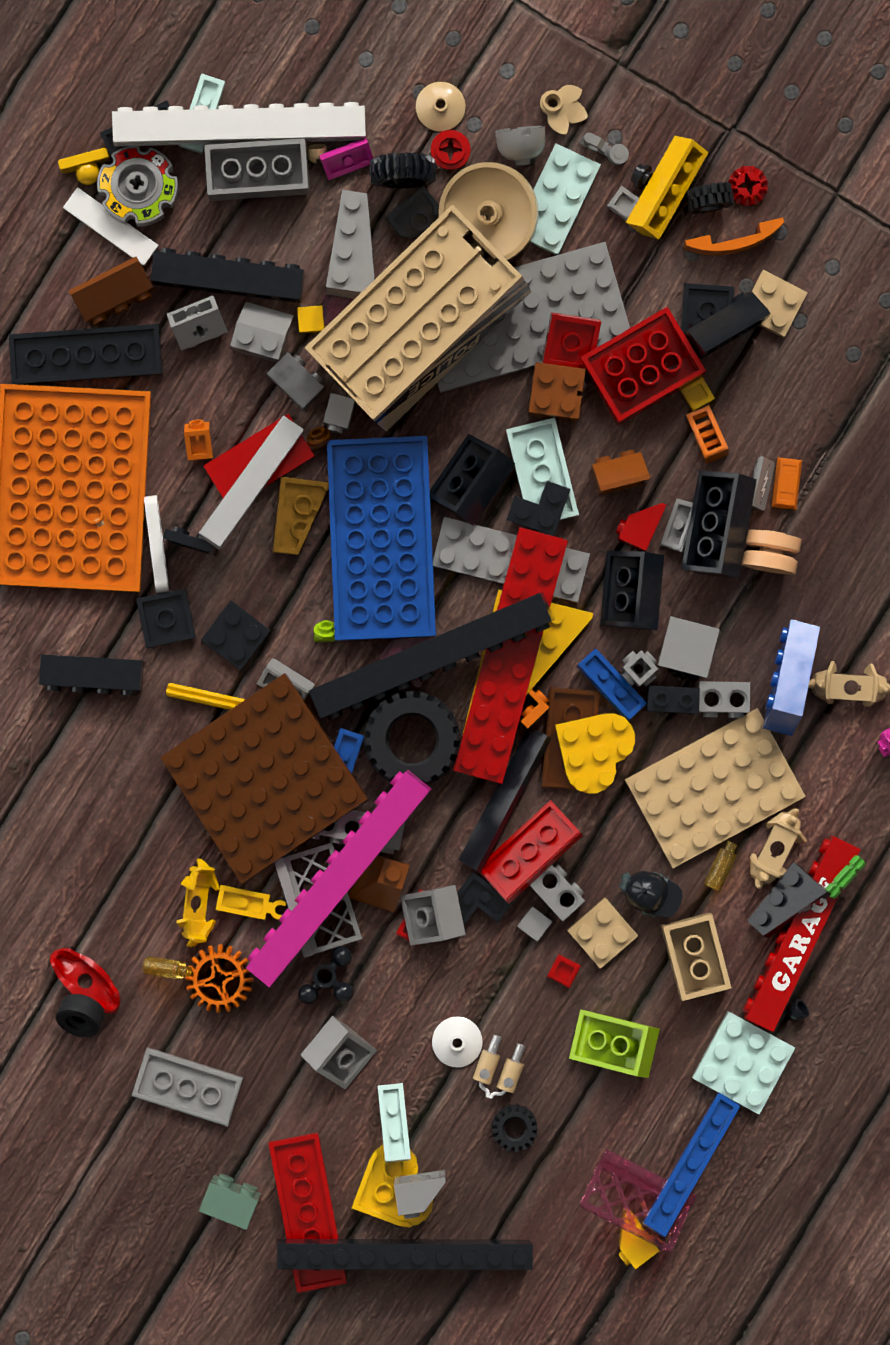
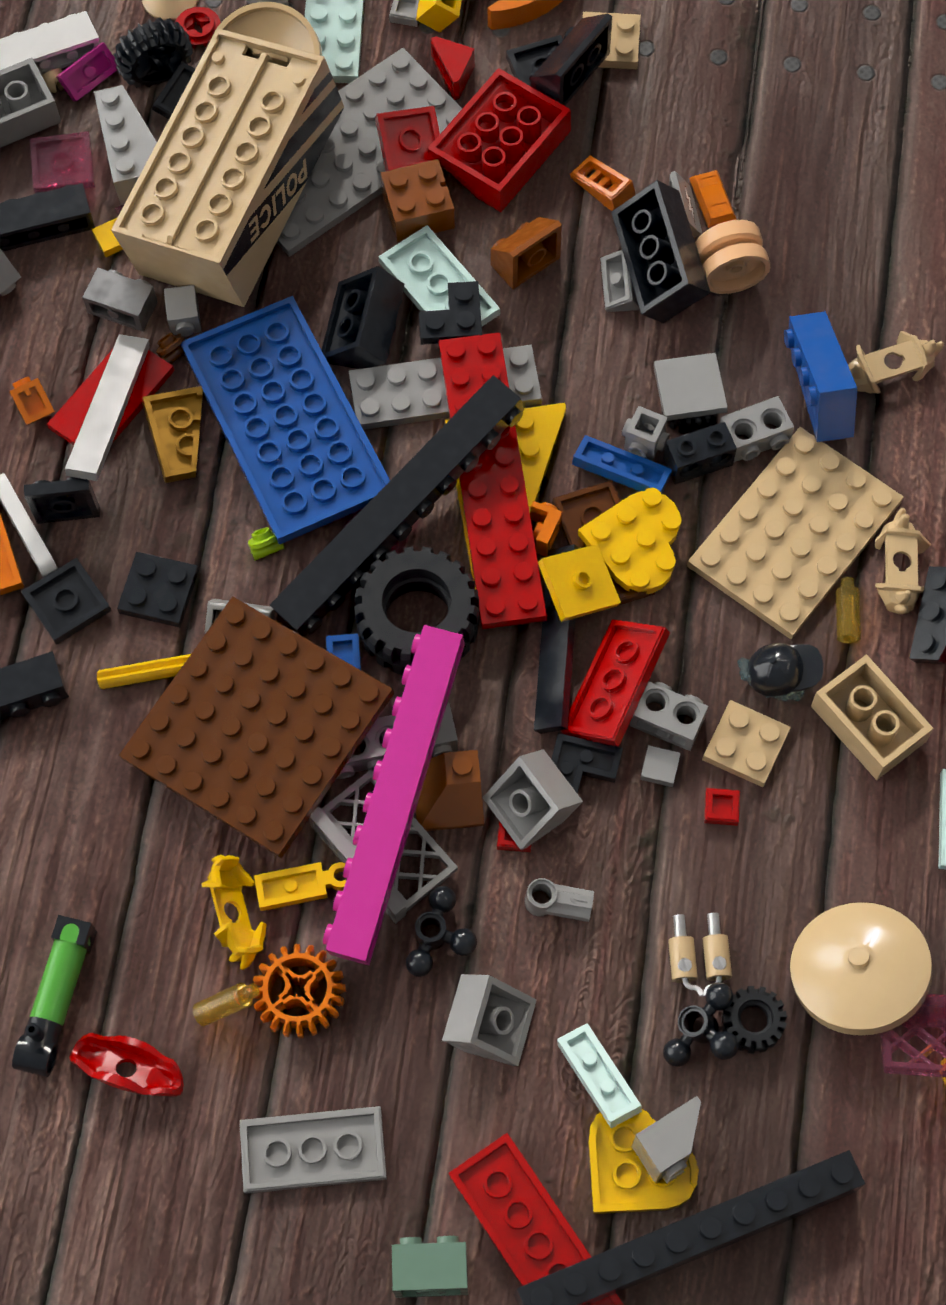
camera: 25 degrees left, 20 degrees down
black tyre [56,994,105,1037] -> none
light grey slope [230,302,294,363] -> none
white dish [432,1017,482,1067] -> none
lime slope [569,1009,660,1078] -> none
black slope [600,551,664,630] -> none
red slope [615,503,666,552] -> none
yellow tile [680,377,715,412] -> none
none -> piece [12,915,97,1077]
none -> clear pink plate [30,131,95,193]
none -> red slope [431,36,475,100]
none -> light grey piece [524,878,594,922]
none -> yellow plate [538,544,621,622]
none -> black piece [663,982,739,1067]
none -> tan dish [790,903,932,1035]

